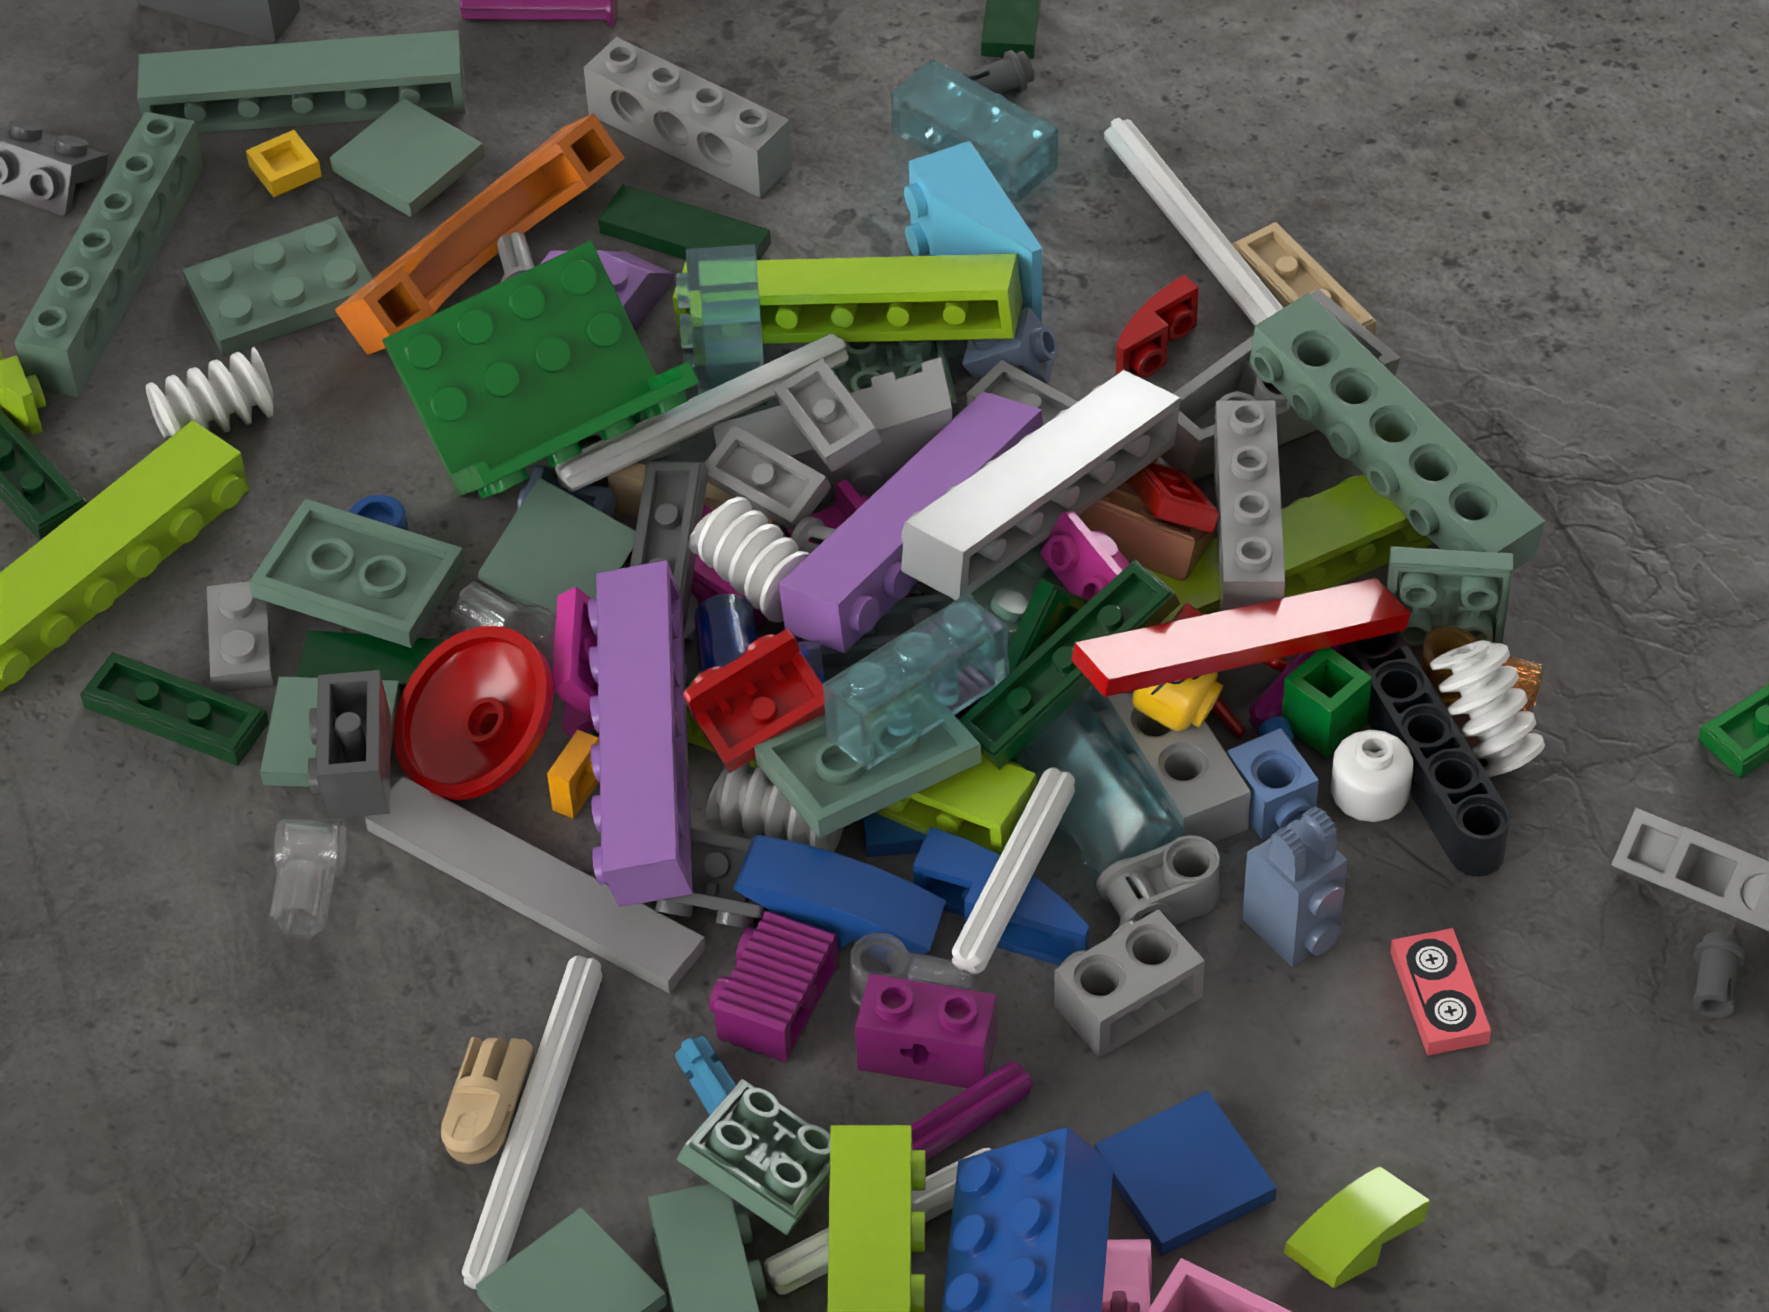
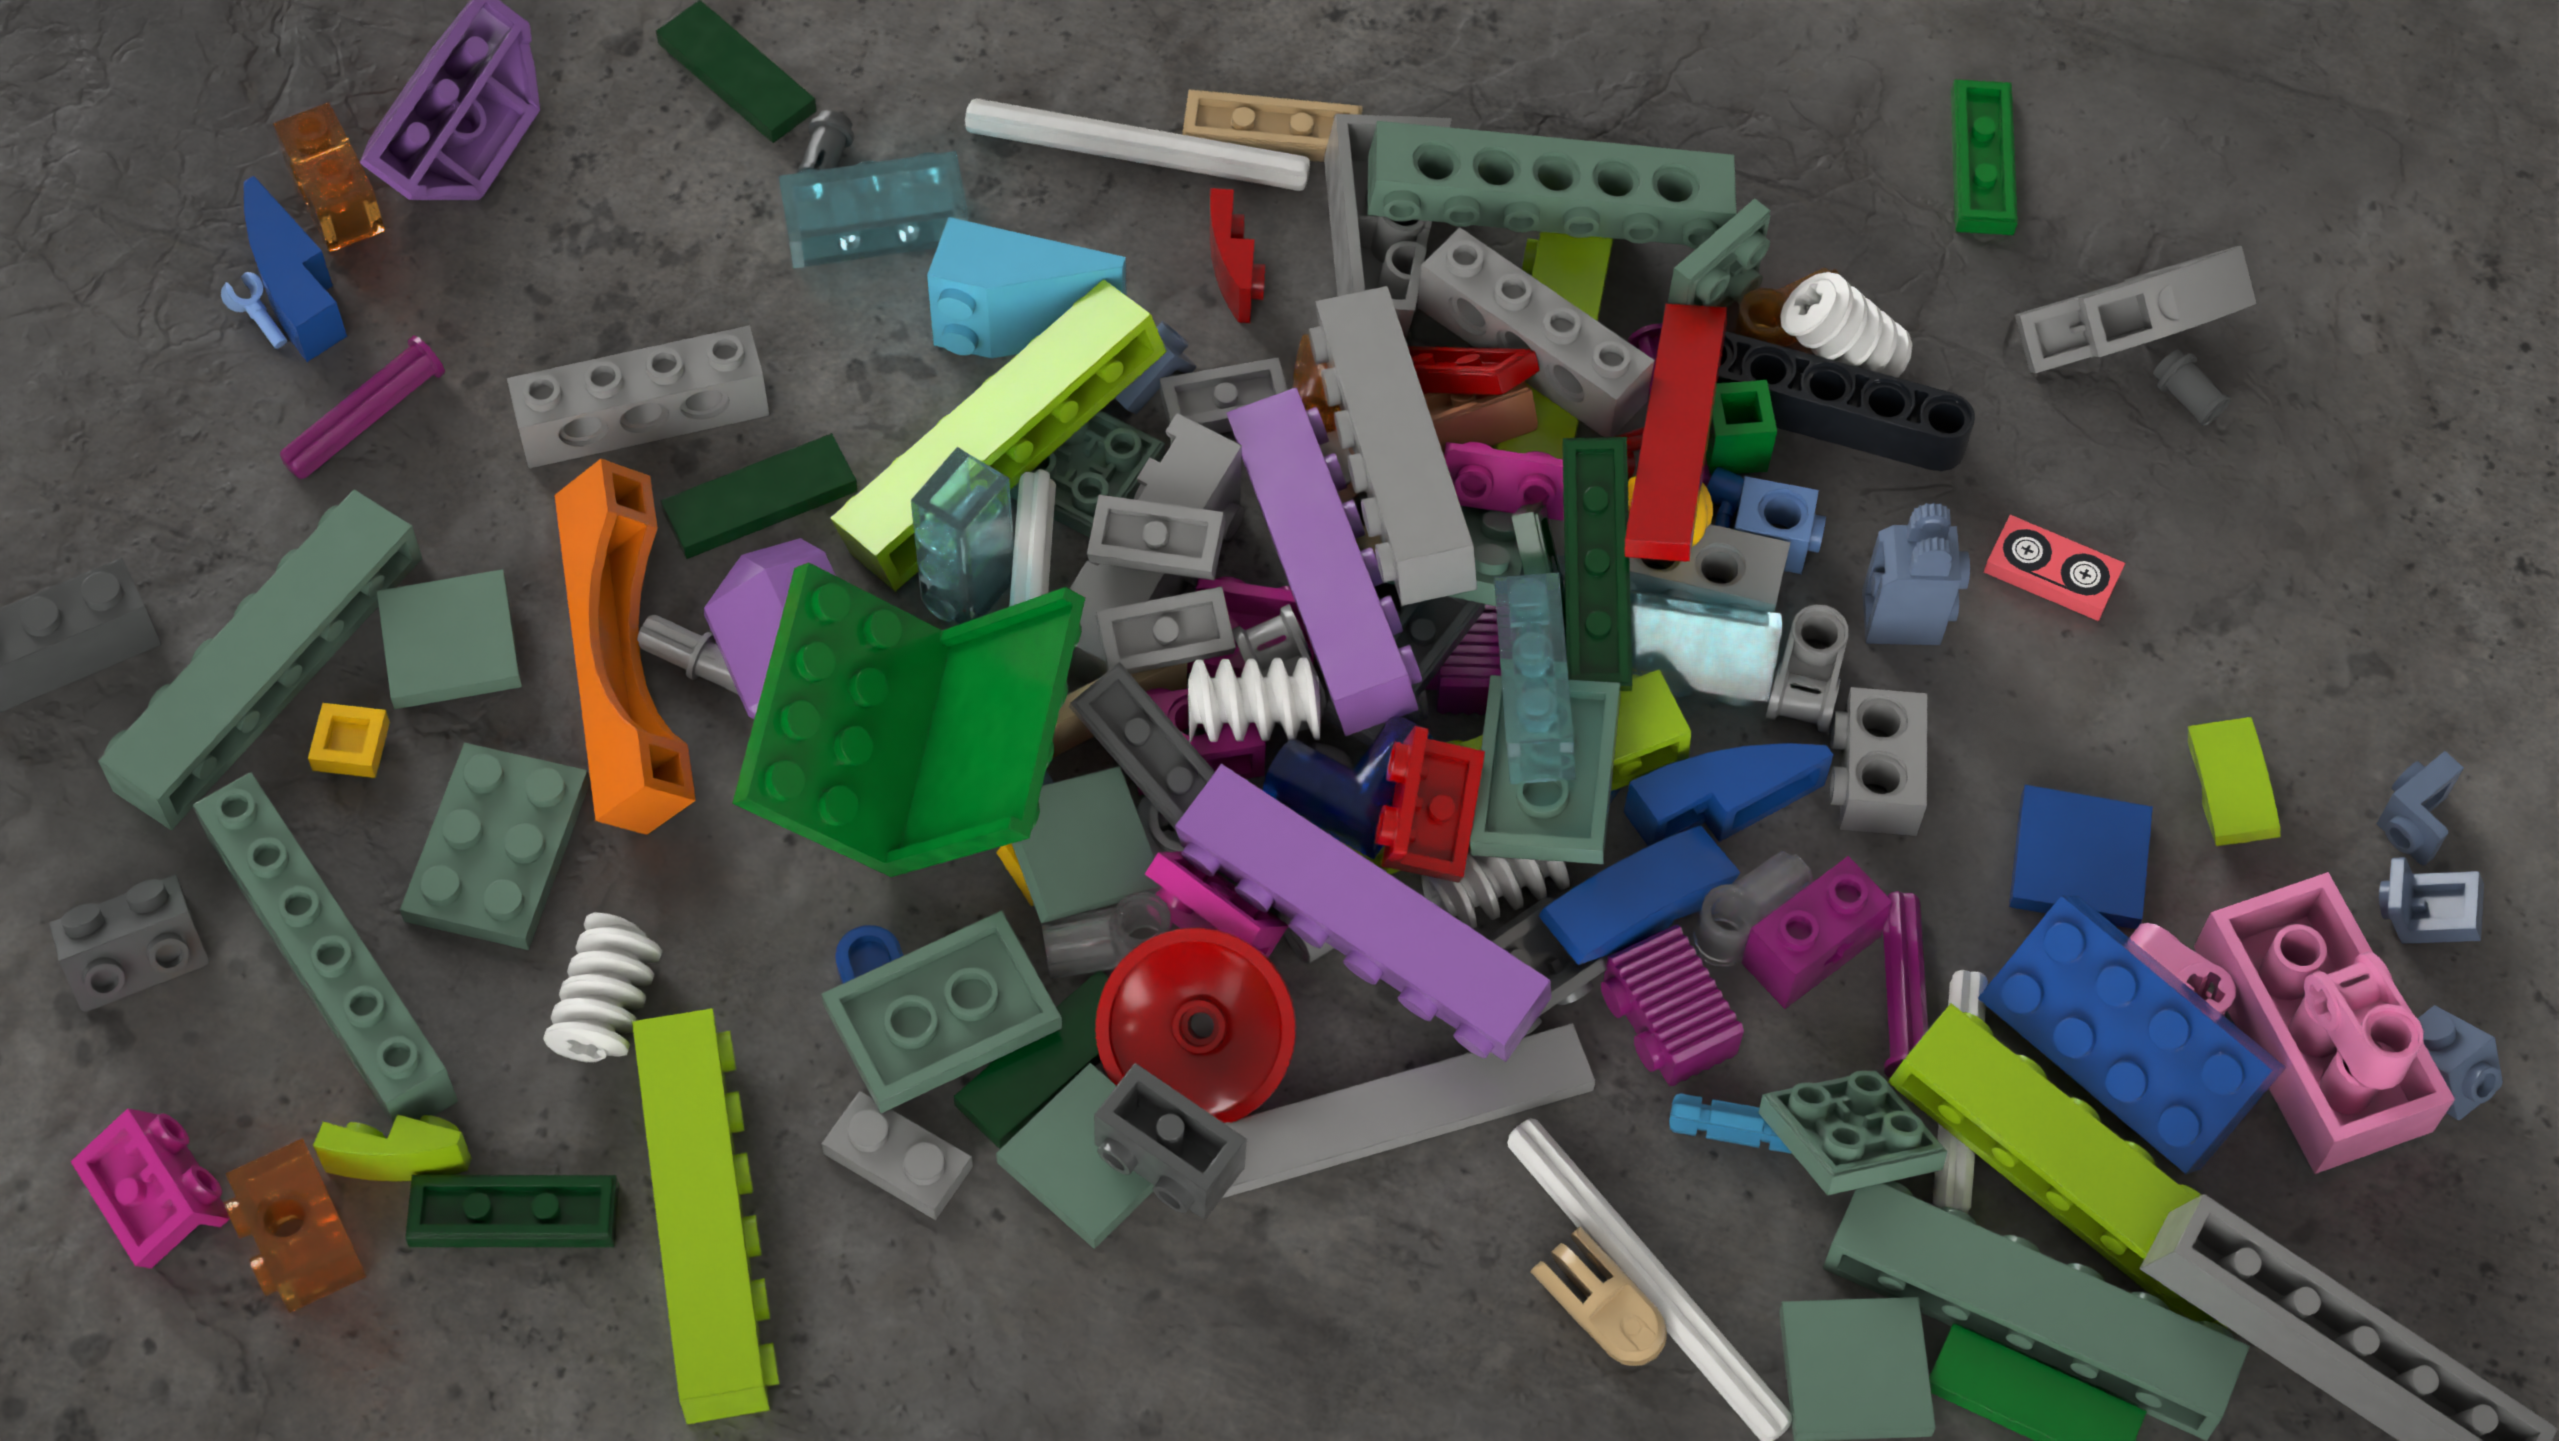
camera: 55 degrees left, 10 degrees up
dark green tile [80,652,269,766] -> none
clear piece [269,819,347,940] -> none
light orange tile [547,729,599,819] -> none
white axle [952,767,1075,974] -> none
white head [1330,730,1414,822] -> none

